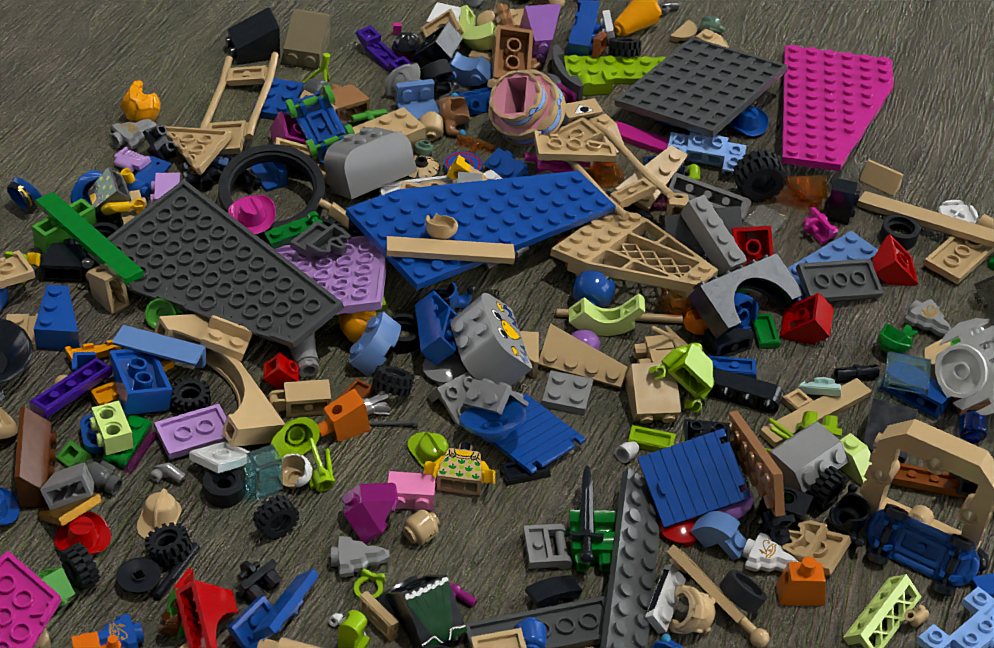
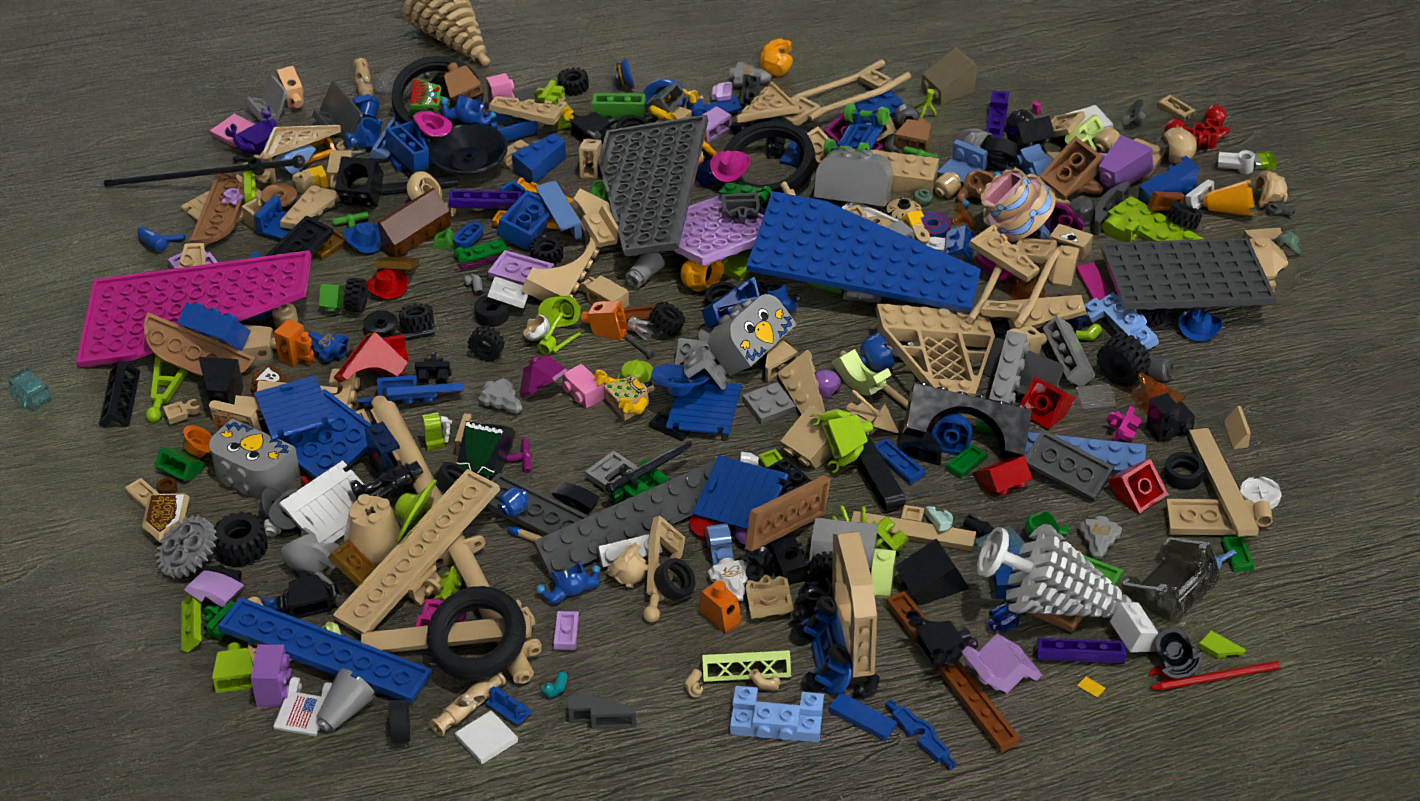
camera: 55 degrees right, 0 degrees up
green tile [35,192,144,285] -> none
light grey torso [40,463,94,510] -> none
dark grey piece [88,460,123,495] -> none
yellowish green brick [89,401,134,455] -> none
tan piece [137,488,182,539] -> none
black slope [225,7,280,65] -> none
clear light blue brick [244,444,283,501] -> none
red brick [263,353,299,390] -> none
medium blue brick [349,312,401,377] -> none
lime piece [354,569,386,600] -> none
tan tile [386,236,515,264] -> none
tan head [403,510,440,545] -> none
tan hair [425,213,458,240] -> none
medium nougat rock [493,3,516,27] -> none
dark pink wing [781,45,894,171] -> none

